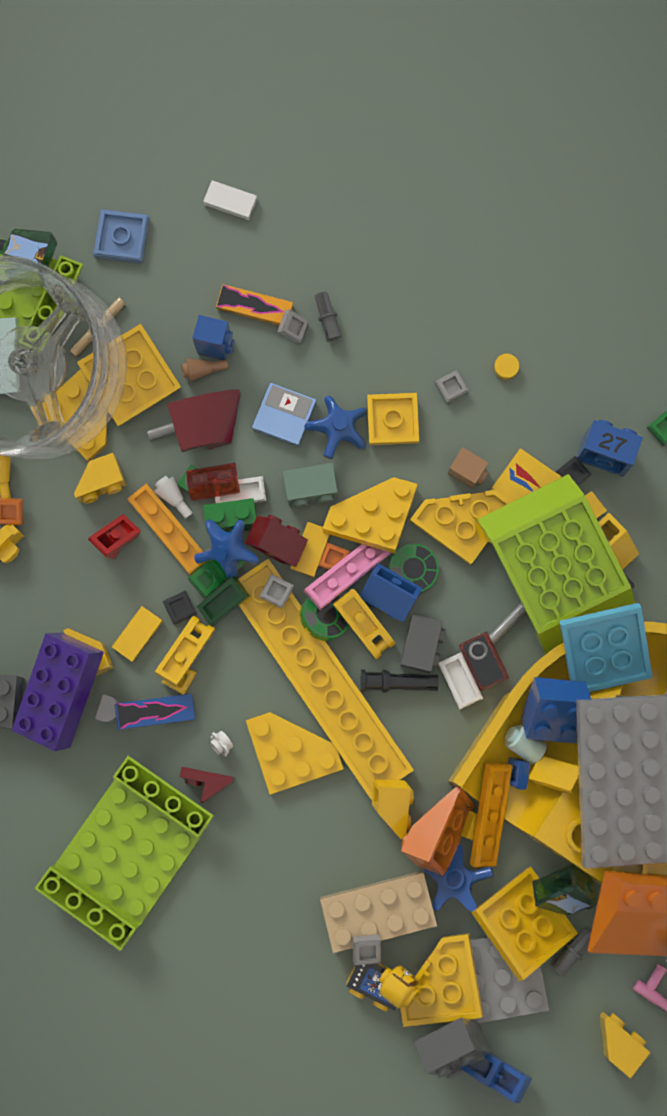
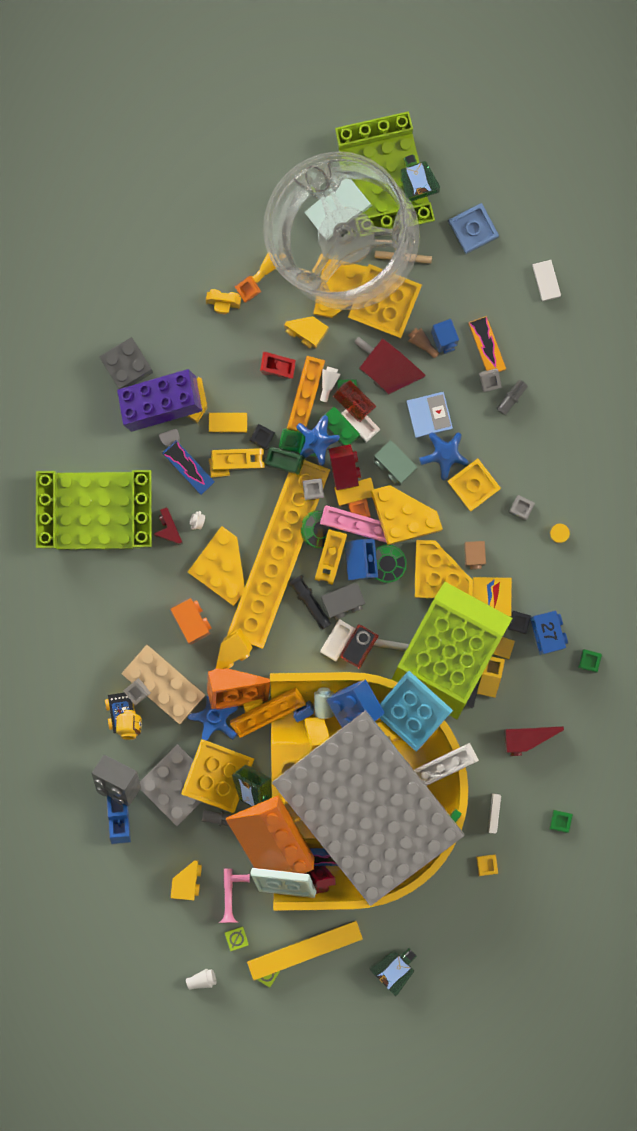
camera: 50 degrees right, 5 degrees up
yellow plate [400,933,484,1027] -> none
none -> orange brick [170,598,212,645]

